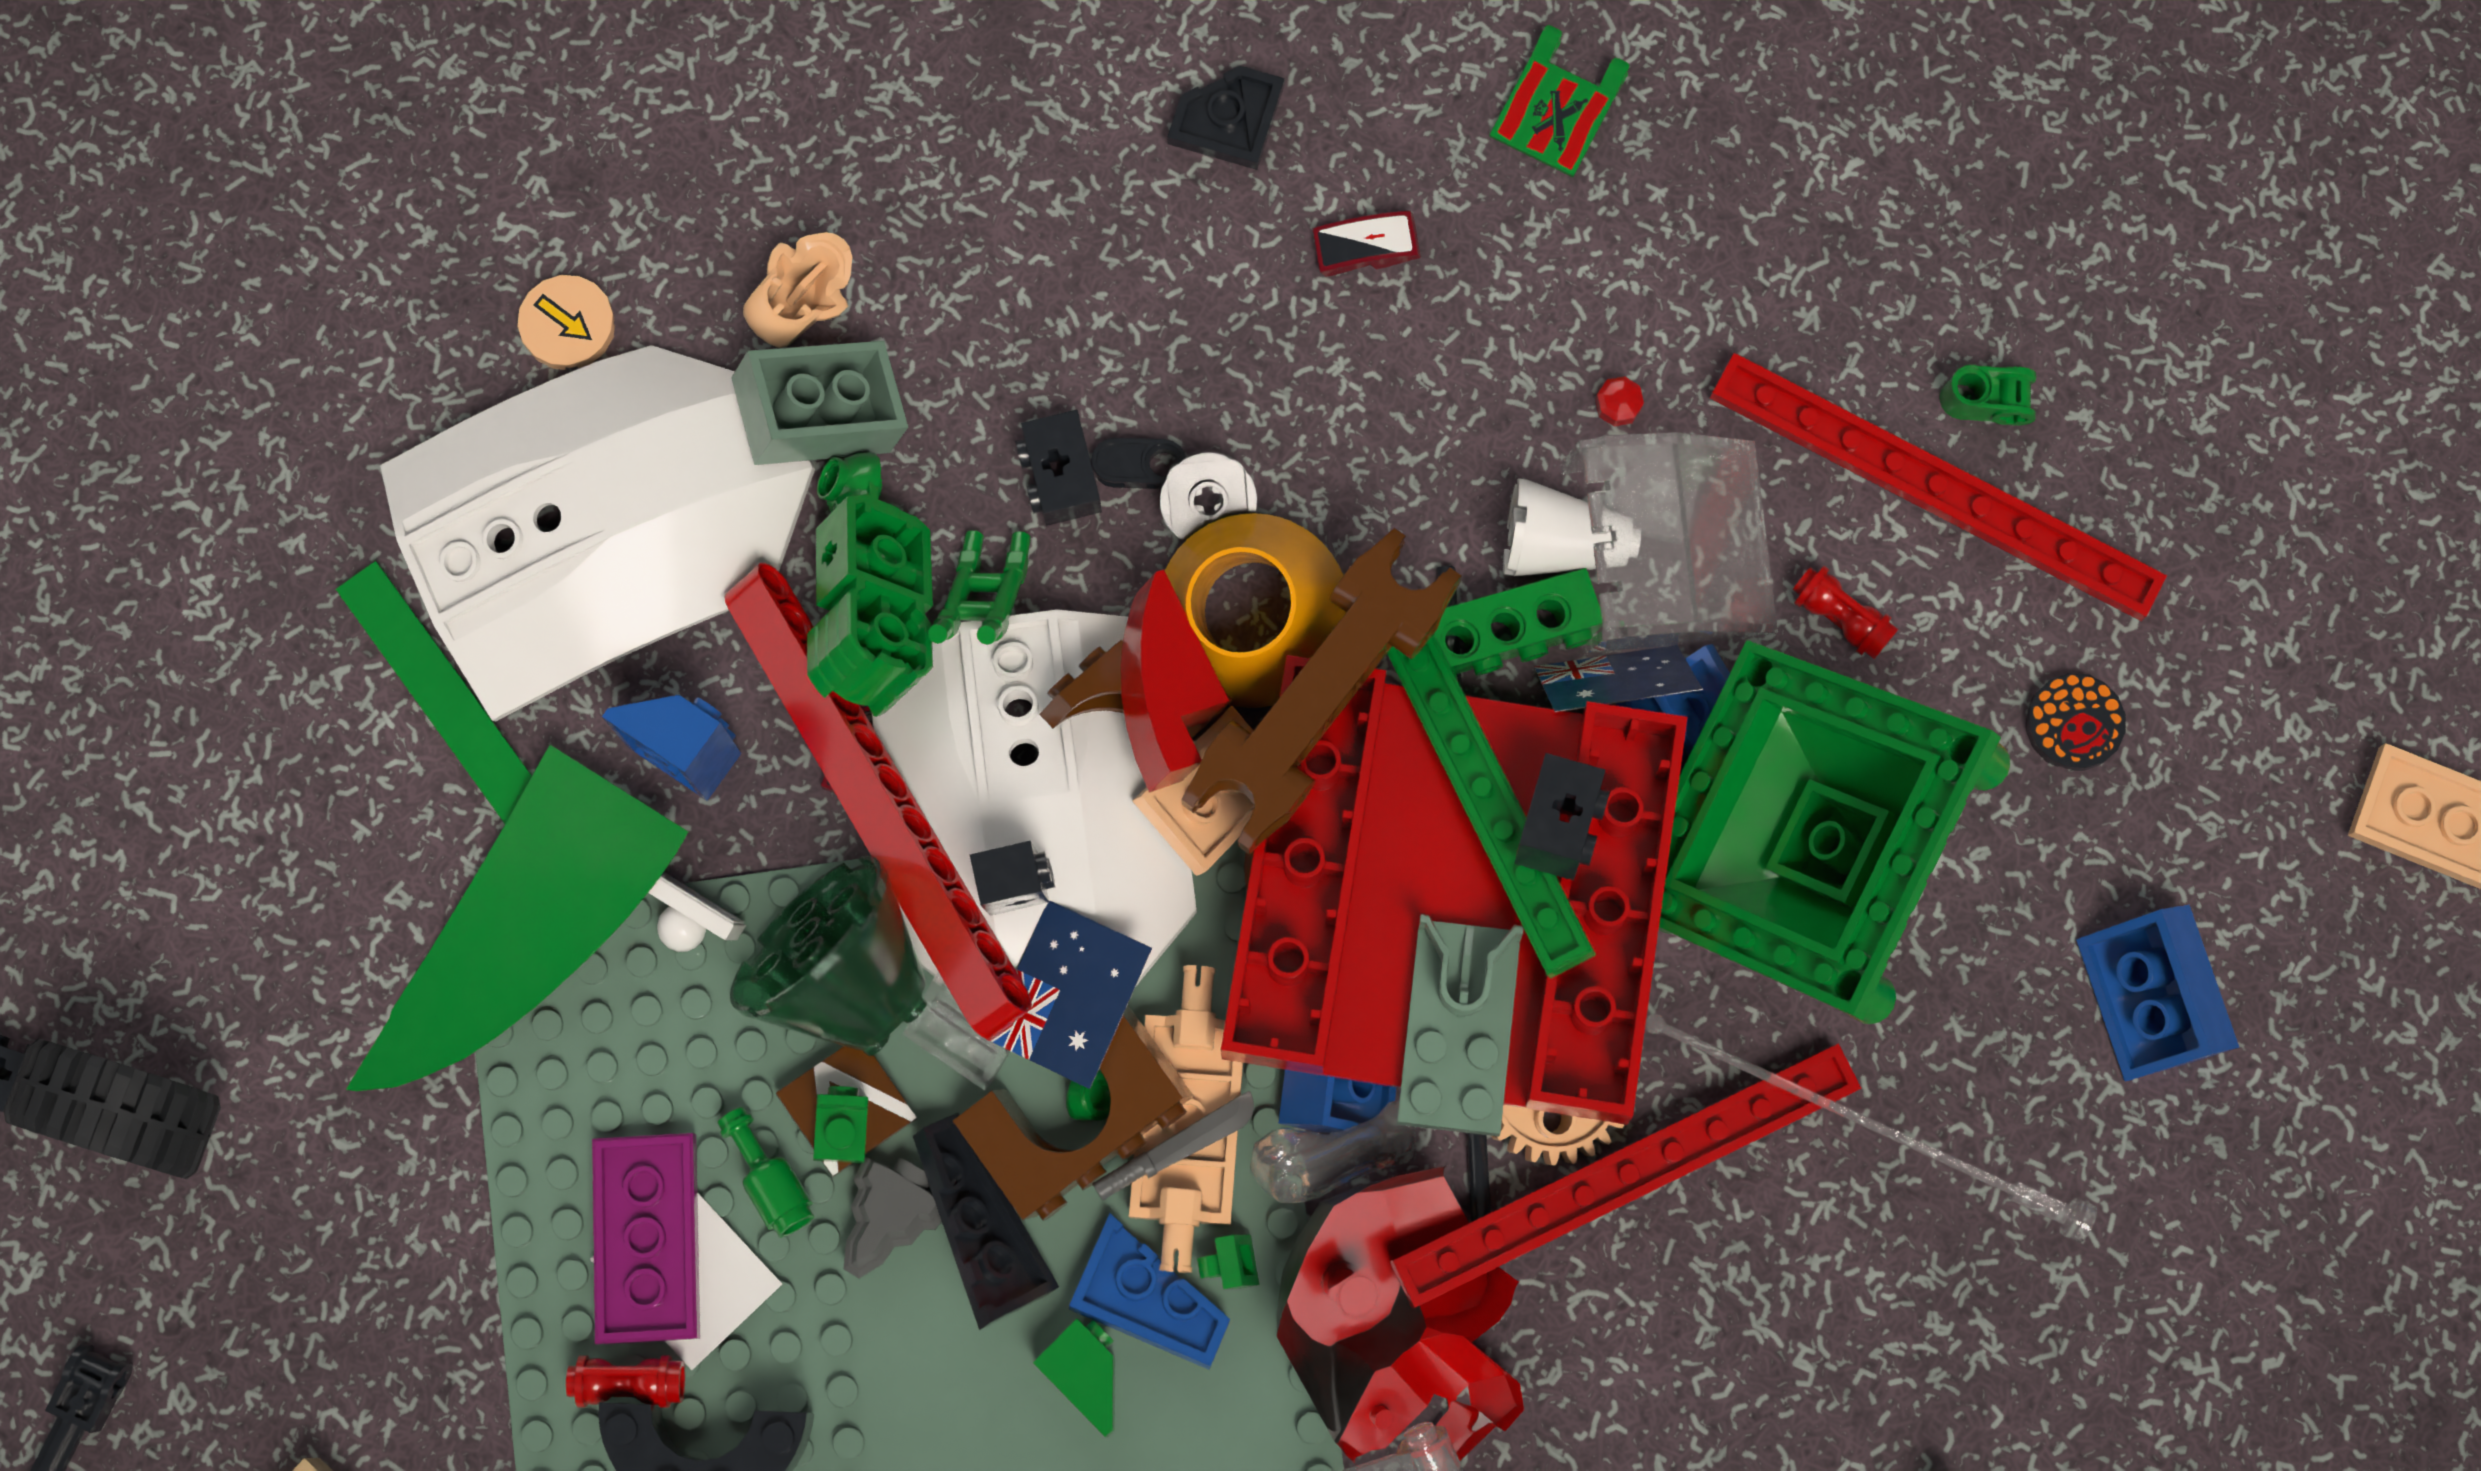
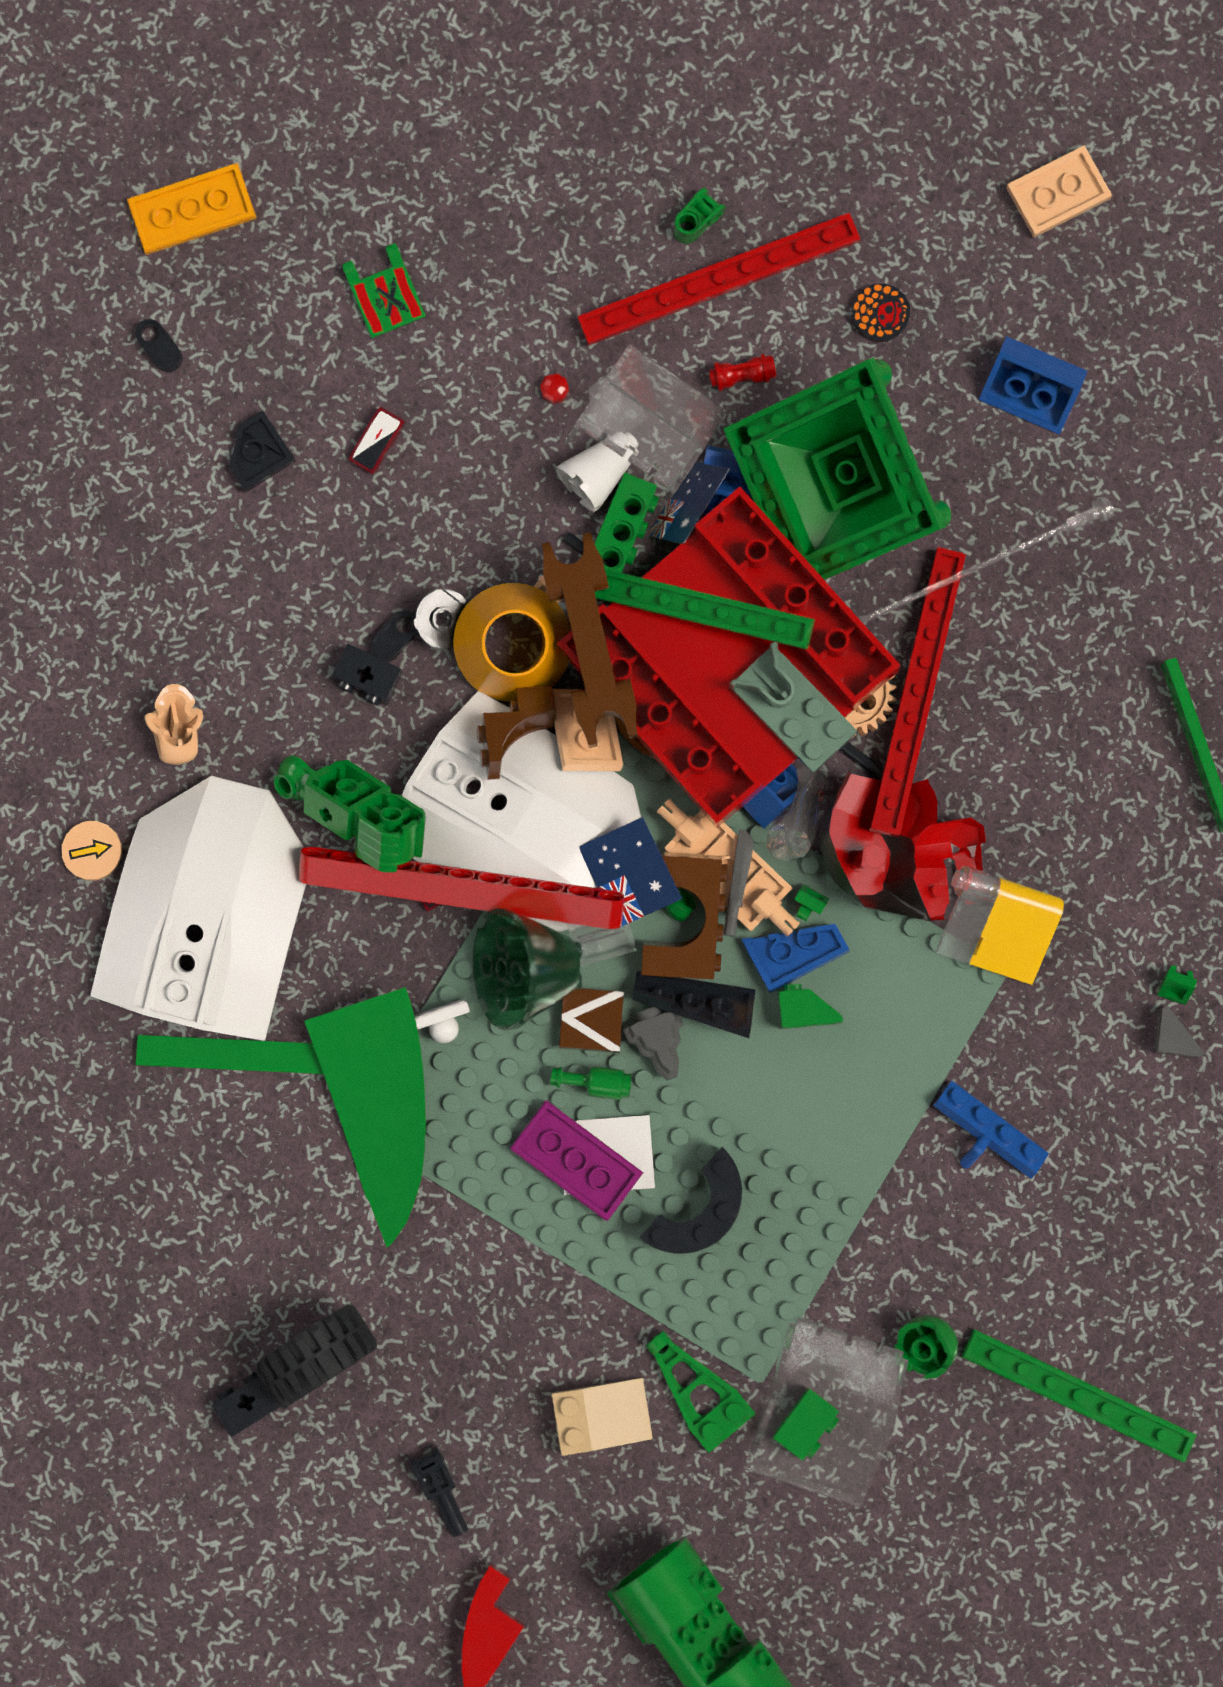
camera: 50 degrees left, 5 degrees up
red piece [566,1355,686,1408] -> none
blue slope [602,695,741,801] -> none
sand green brick [731,341,908,465] -> none
green bracket [813,1086,869,1163] -> none
green piece [928,530,1031,645] -> none
black brick [969,840,1056,916] -> none
red slope [1120,570,1229,793] -> none
black brick [1514,753,1610,881] -> none

